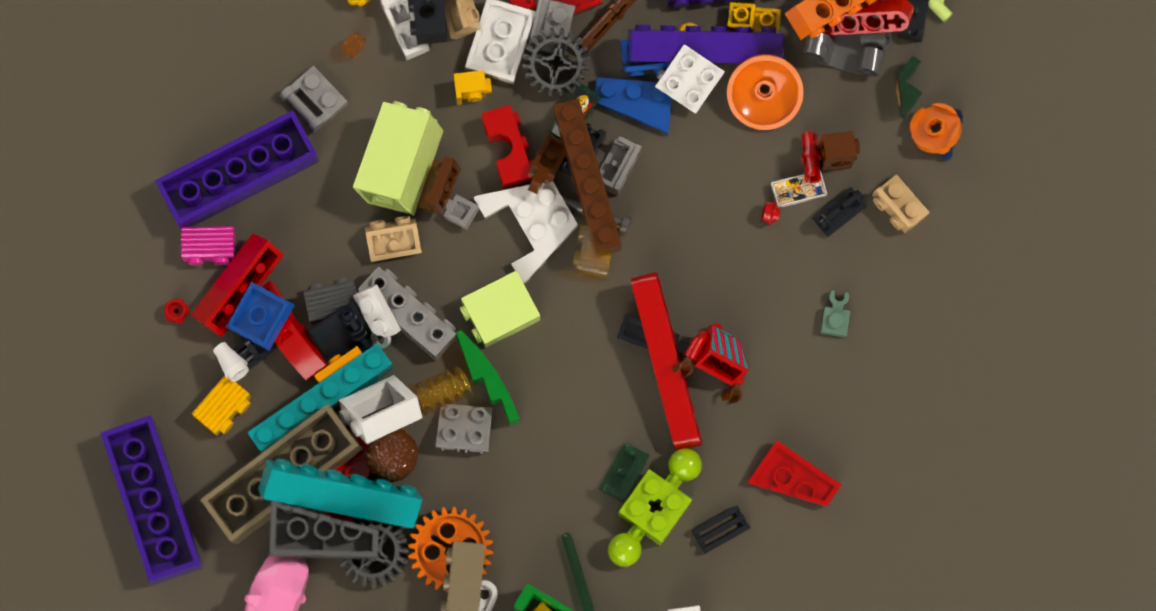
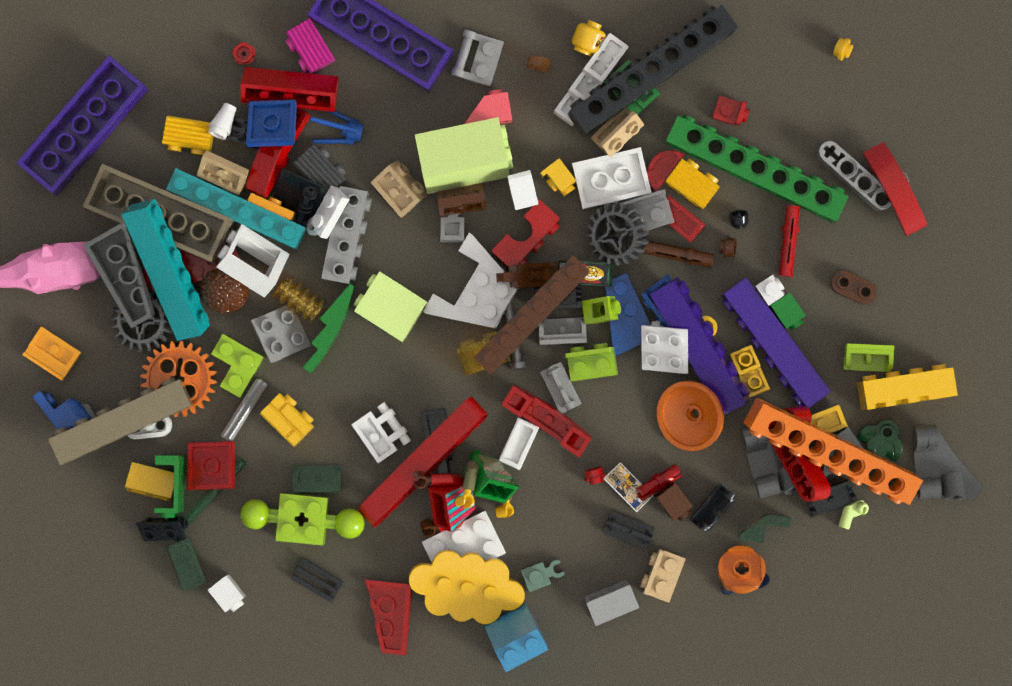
camera: 65 degrees right, 10 degrees up
none -> red plate [187,441,235,490]
none -> tan bracket [197,150,249,195]
none -> lime plate [211,334,264,398]
none -> light grey axle [221,378,267,441]
none -> yellow brick [260,393,315,447]
none -> blue plant [310,111,364,145]
none -> white plate [351,402,411,463]
none -> yellow plate [409,549,525,624]
none -> white plate [422,511,506,562]
none -> torso [455,450,519,518]
none -> coral slope [465,89,512,125]
none -> dark azure slope [484,603,548,672]
none -> white tile [499,418,539,470]
none -> red slope [501,385,592,457]
none -> white slope [507,170,538,210]
none -> light grey hinge [540,362,582,413]
none -> lime bracket [565,343,618,382]
none -> lime brick [582,296,621,324]
none -> light grey hinge [584,579,639,626]
none -> black hinge [690,483,736,533]

